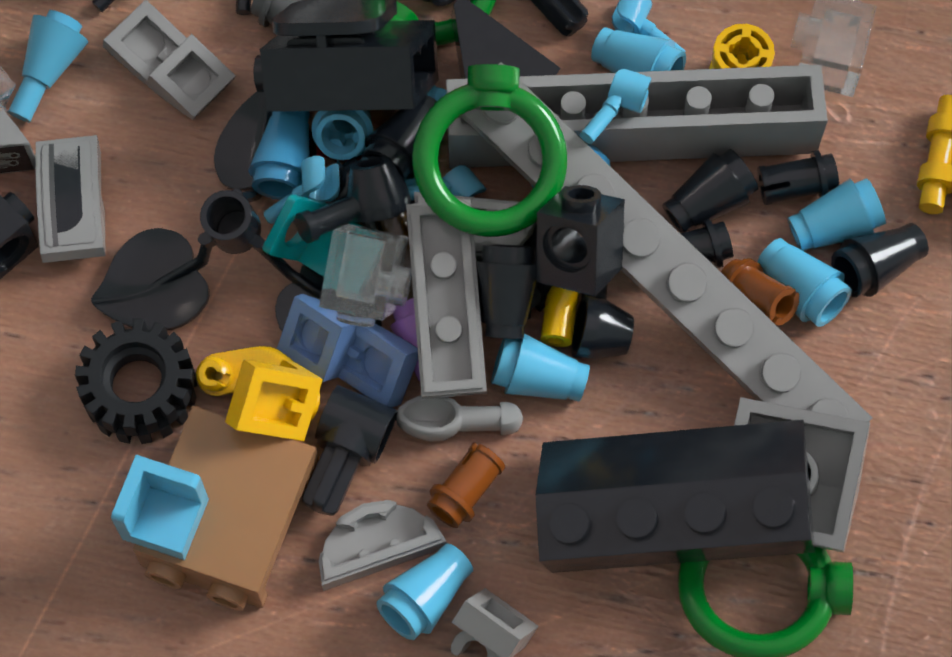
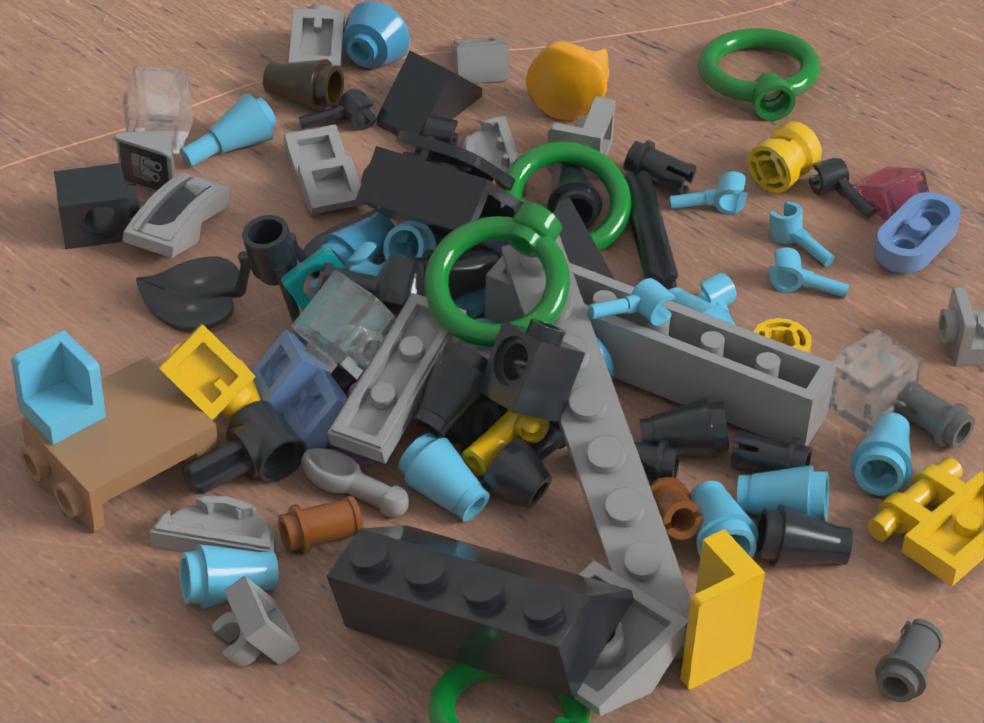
camera: 30 degrees right, 25 degrees down
black tyre [75,318,198,444] -> none
none -> yellow panel [680,529,765,690]
none -> medium azure cone [851,412,912,496]
none -> dark grey pin [894,381,975,449]

